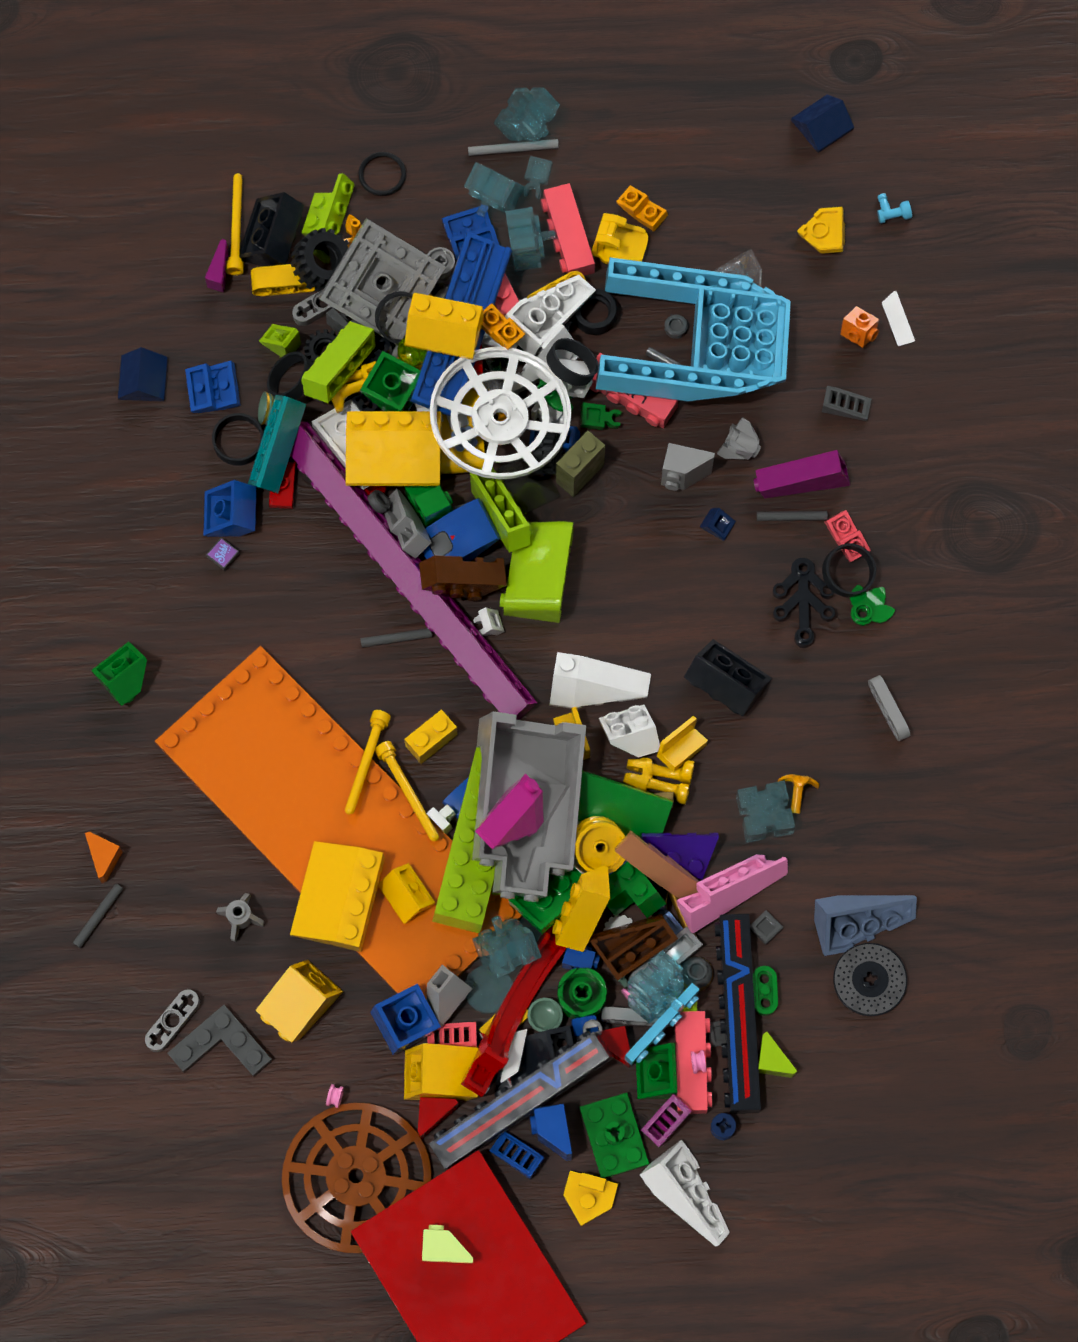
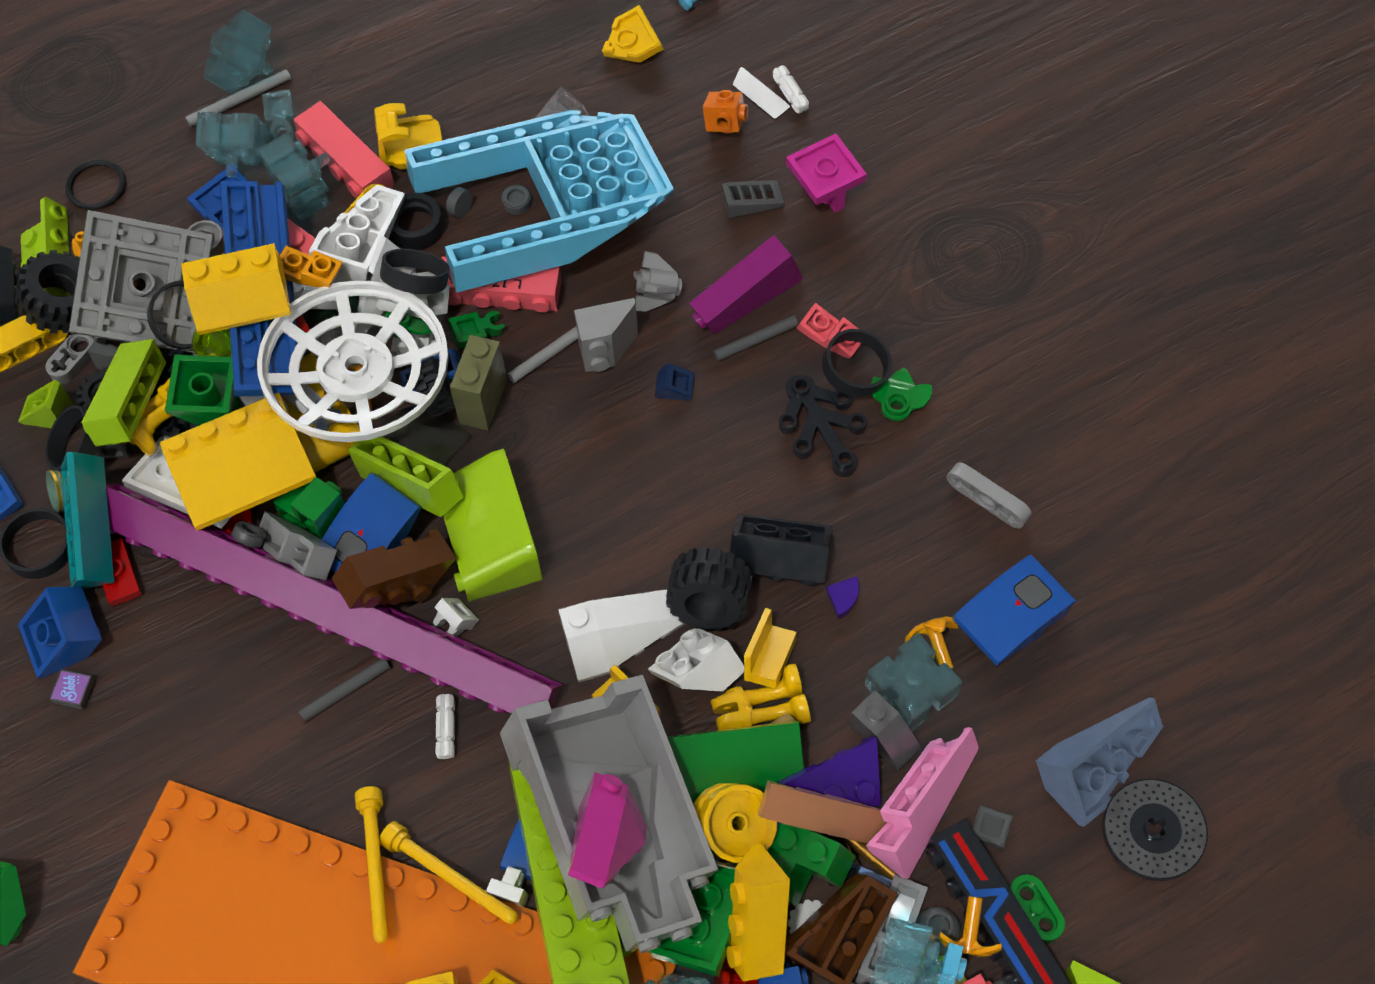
camera: 25 degrees left, 10 degrees down
yellow brick [404,709,458,764] -> none
light orange slope [616,185,668,231] -> none
none -> white axle [435,694,455,759]
none -> dark grey tile [446,187,473,218]
none -> light grey bar [507,326,578,383]
none -> black tyre [666,547,752,631]
none -> white axle [773,65,809,114]
none -> dark pink bracket [786,133,867,213]
none -> dark purple tile [826,576,859,619]
none -> flat silver slope [849,690,921,771]
none -> light orange plant [939,896,1002,957]
none -> blue slope [953,554,1076,666]

